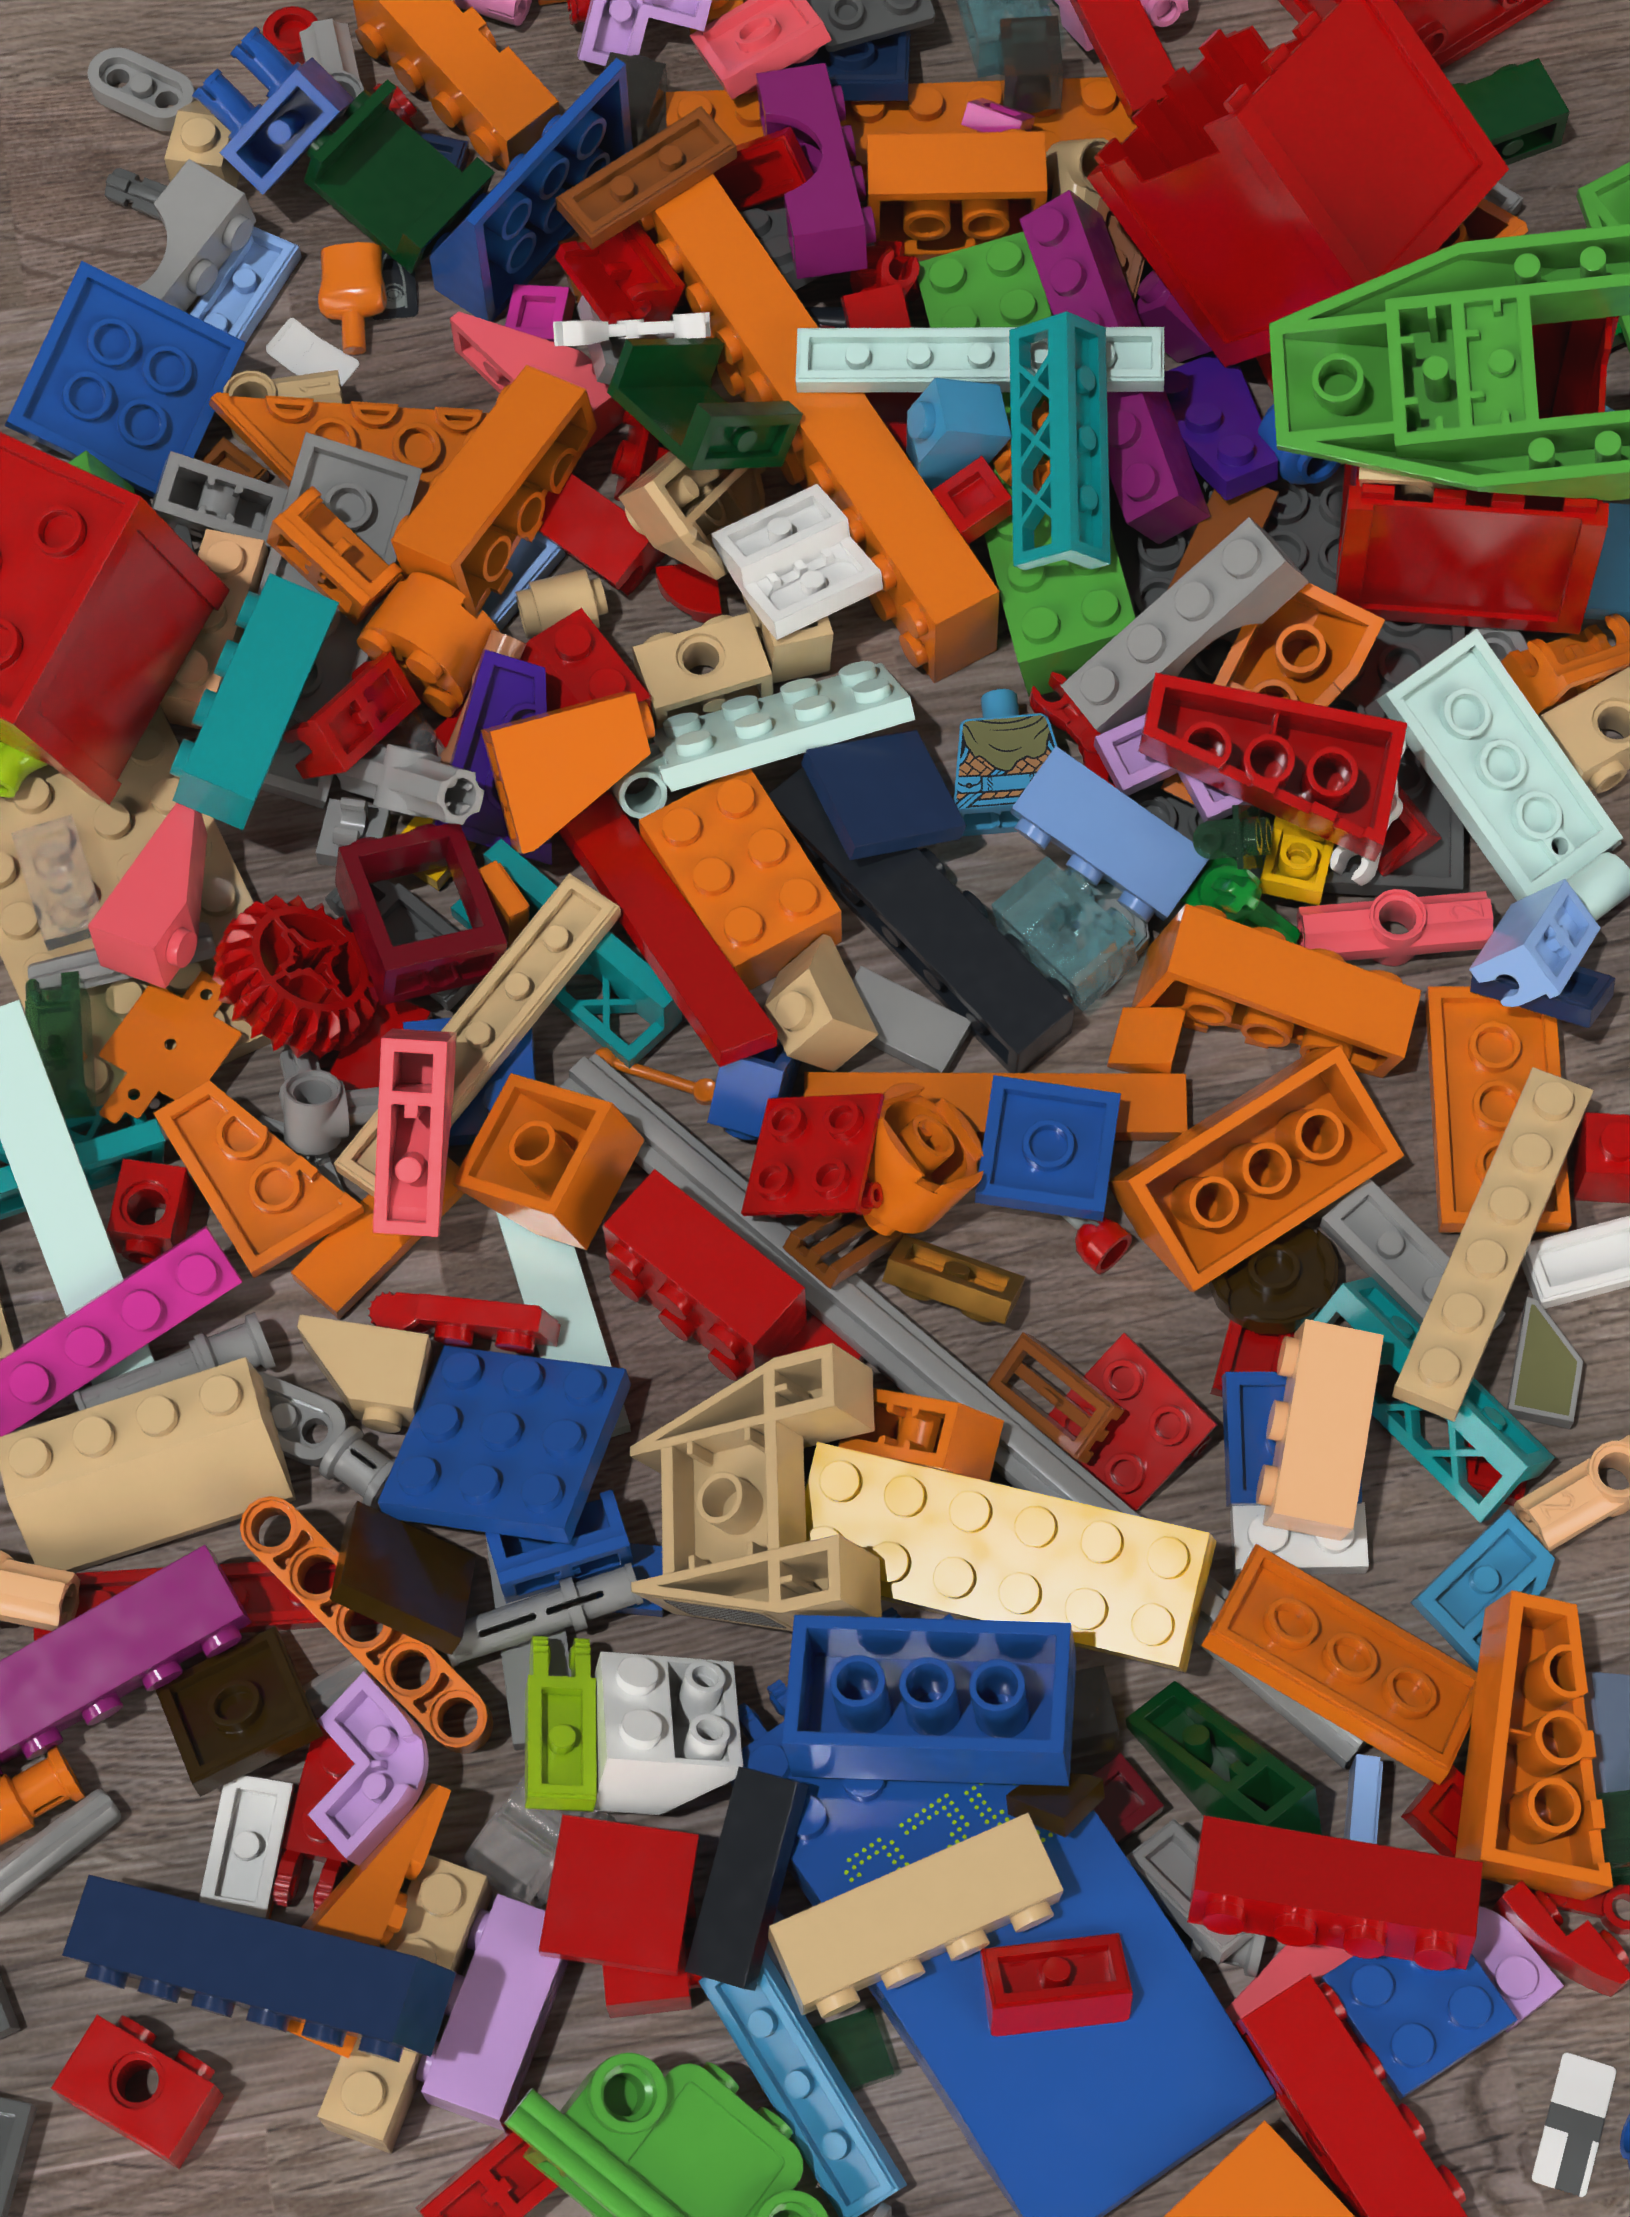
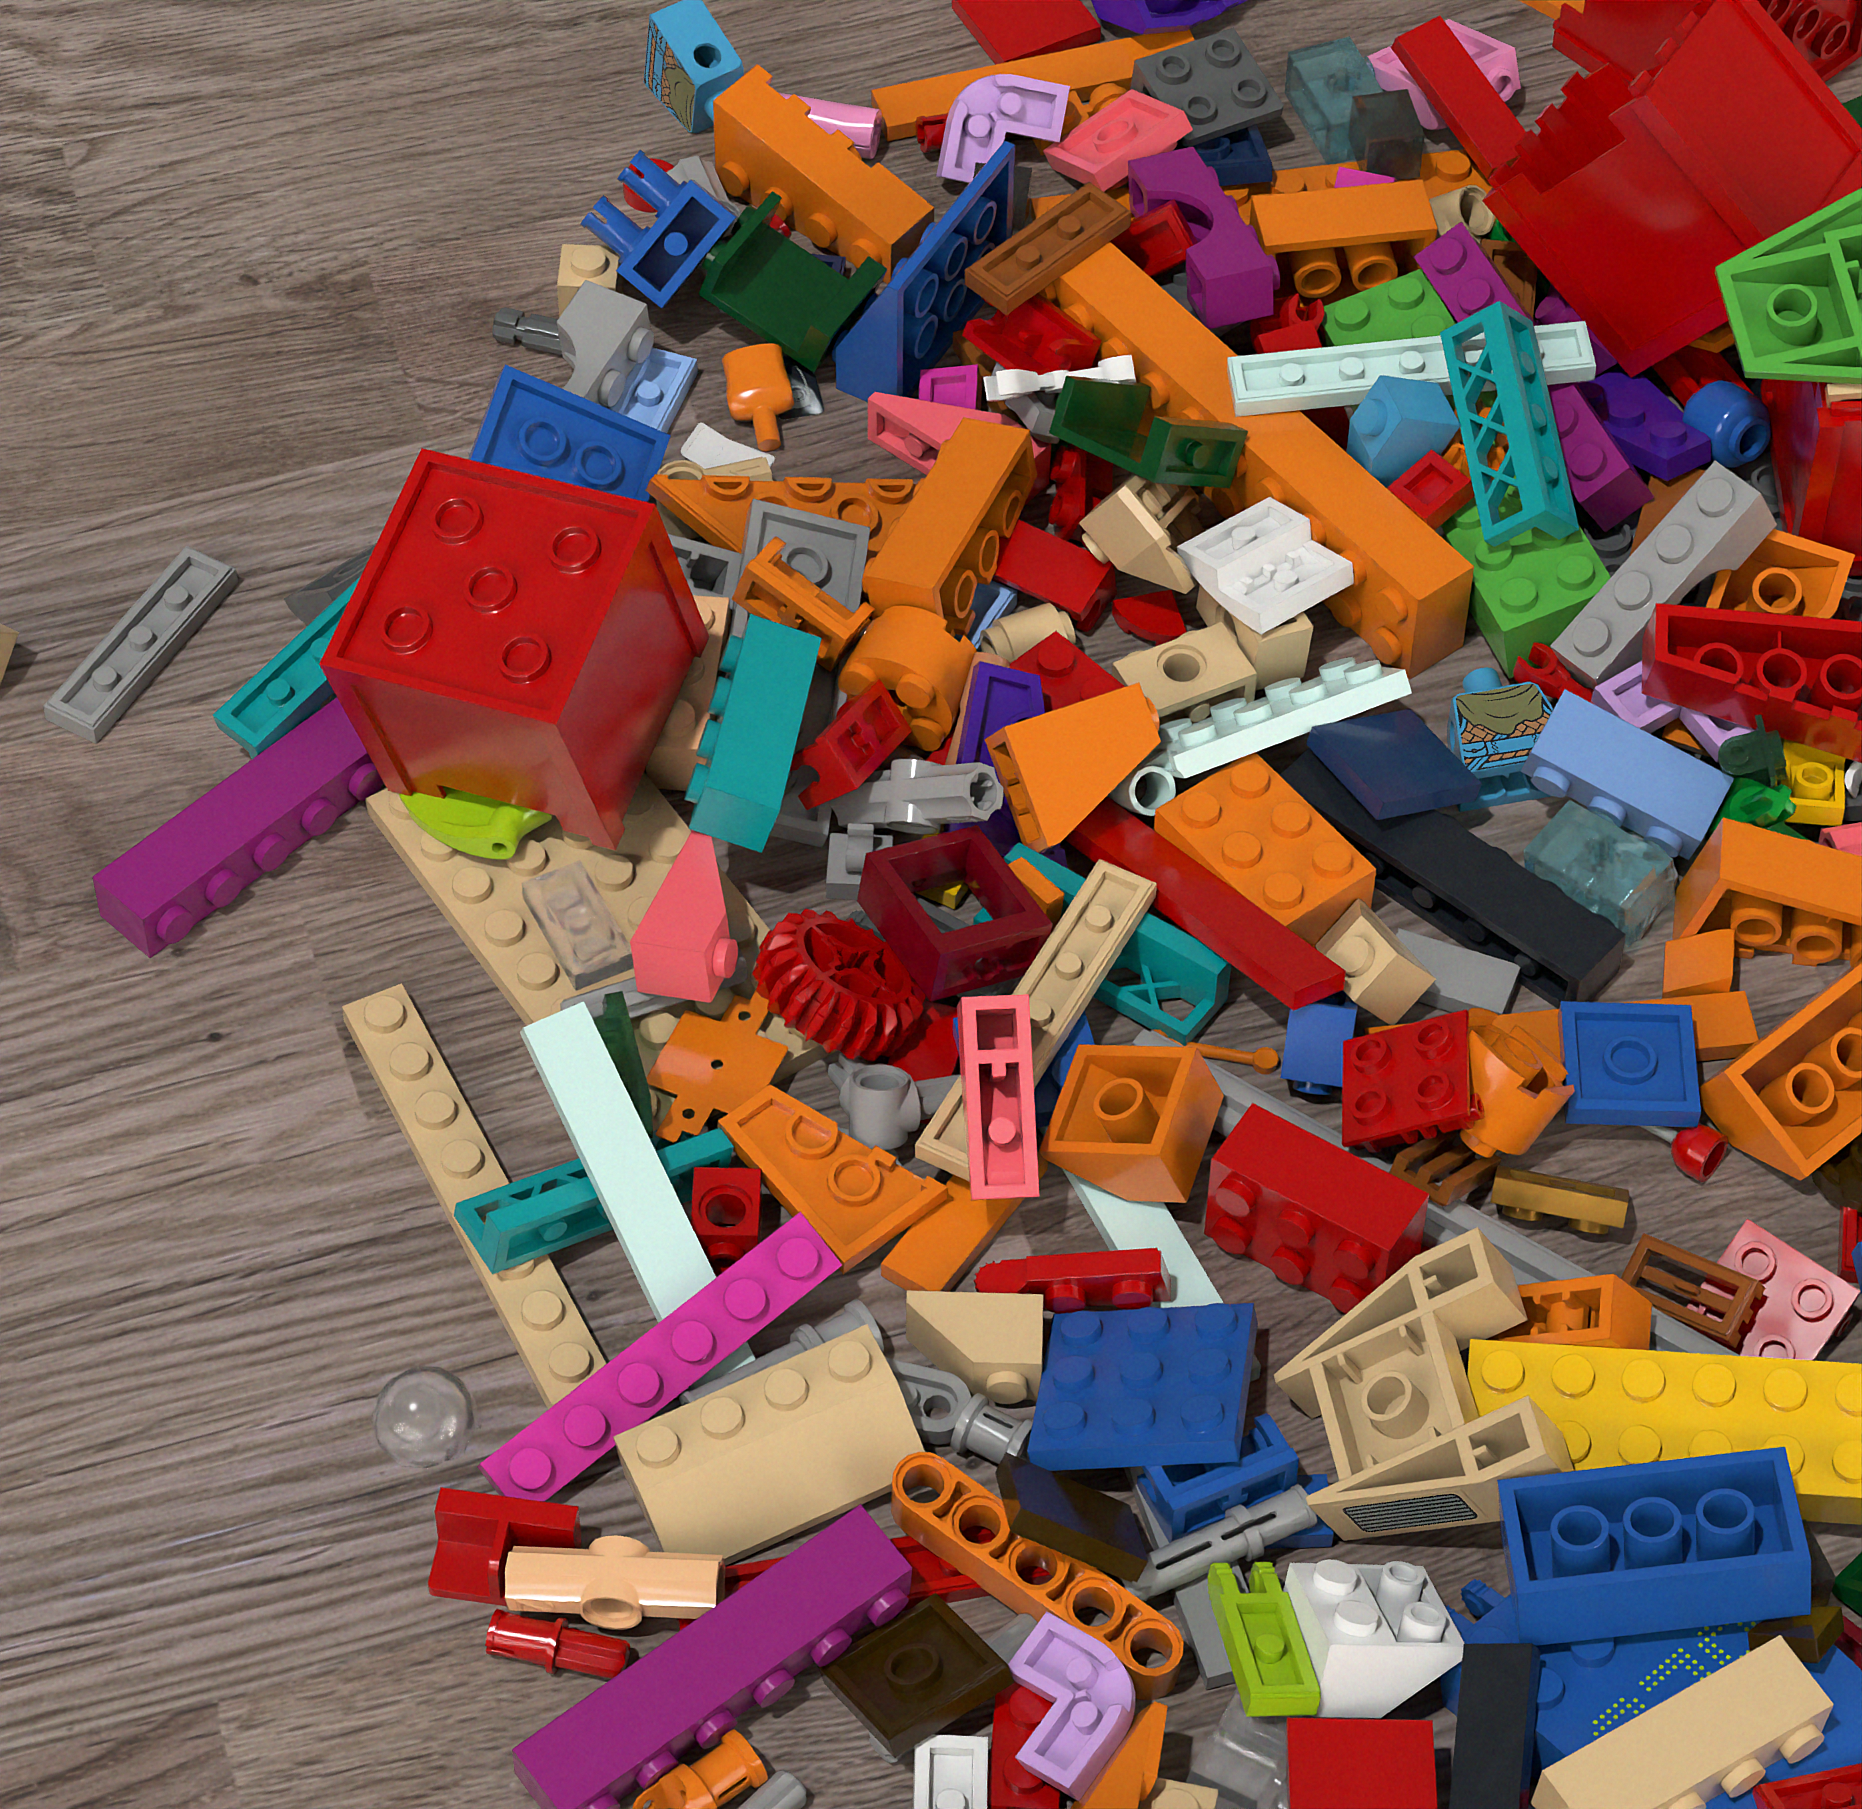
camera: 10 degrees left, 15 degrees down
light grey plate [87,48,196,131] -> none

